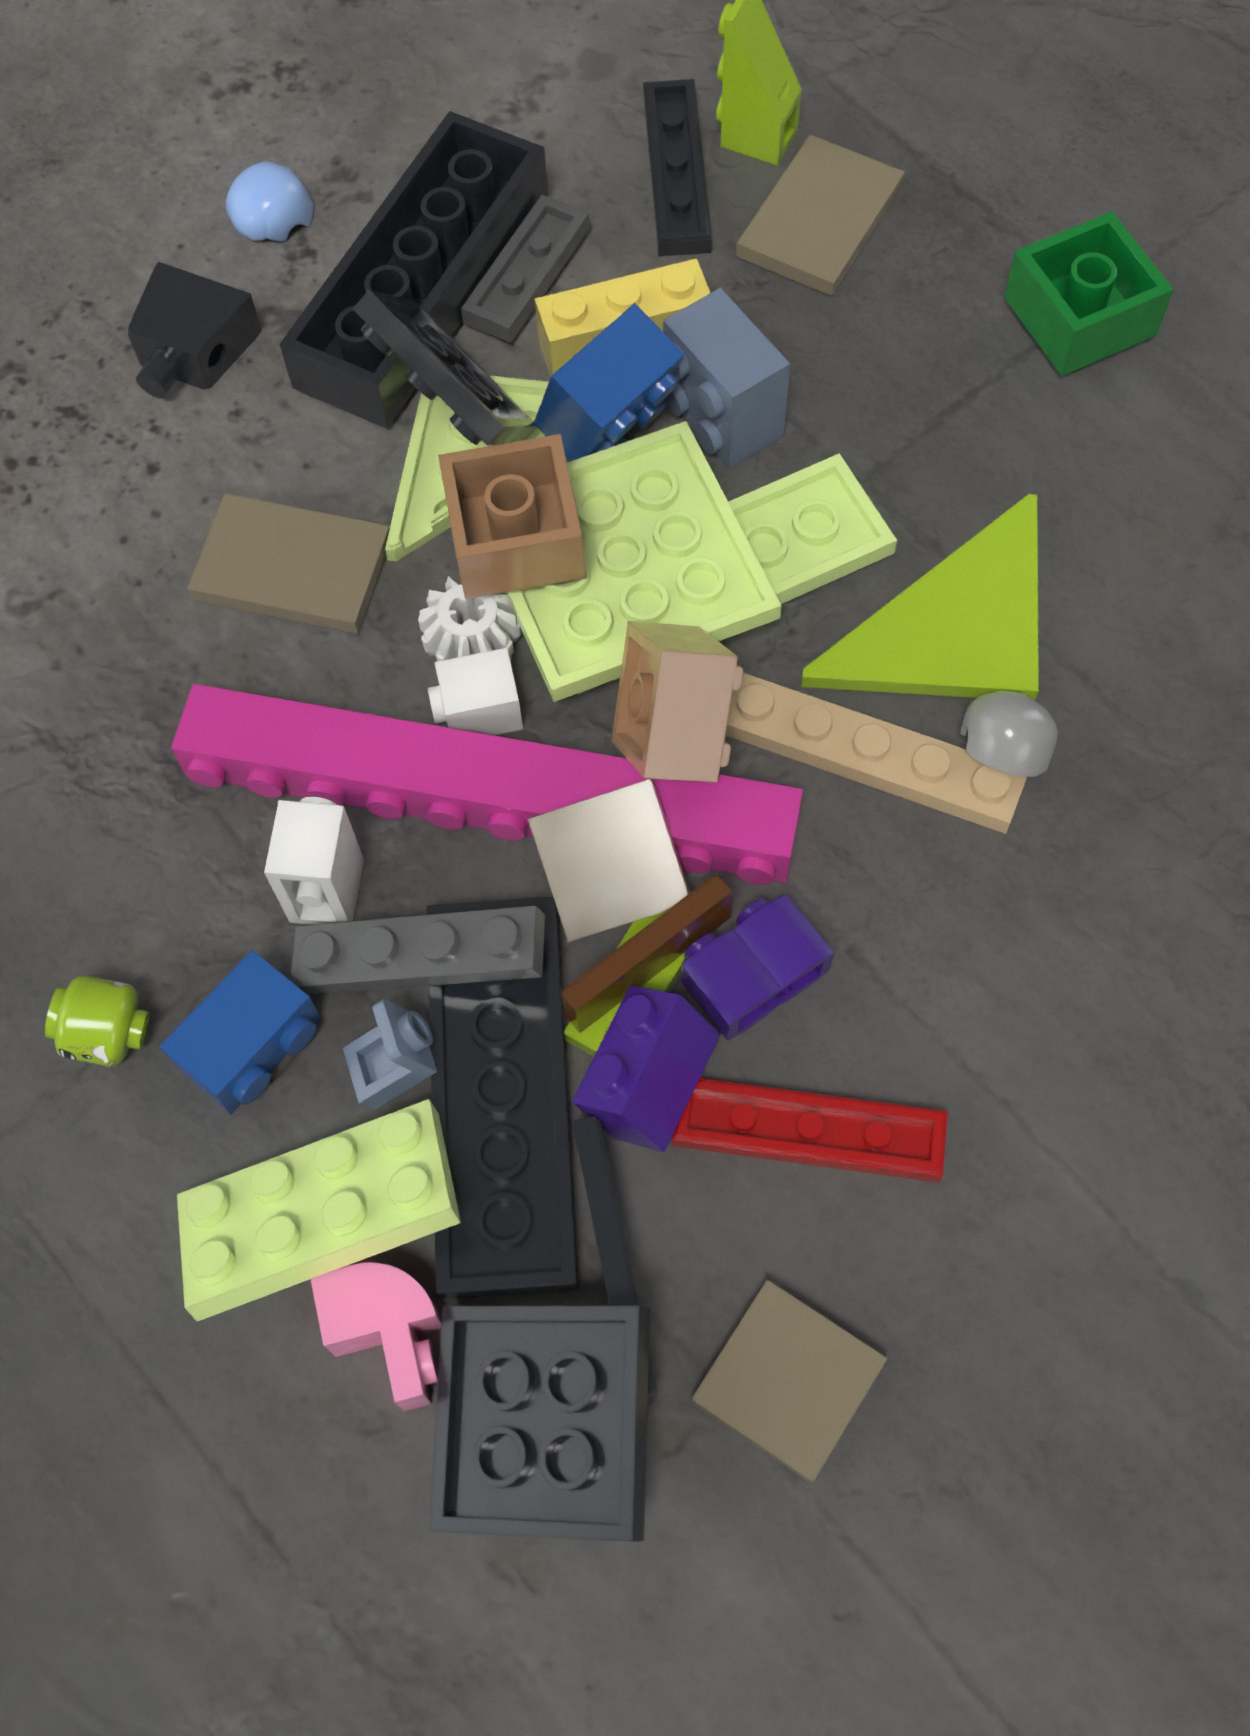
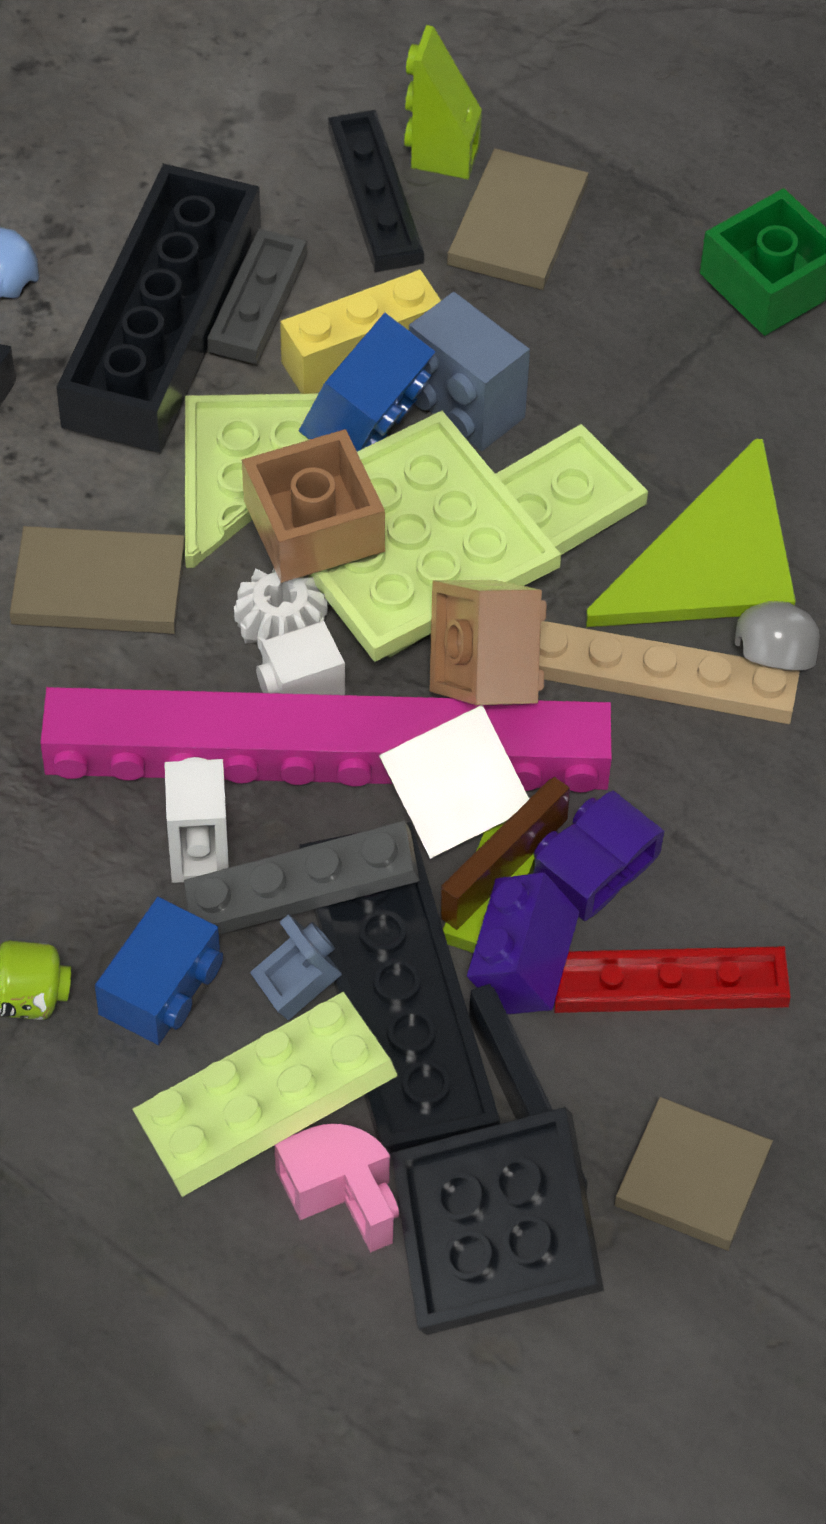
camera: 15 degrees left, 10 degrees down
black plate [353,290,538,445] -> none

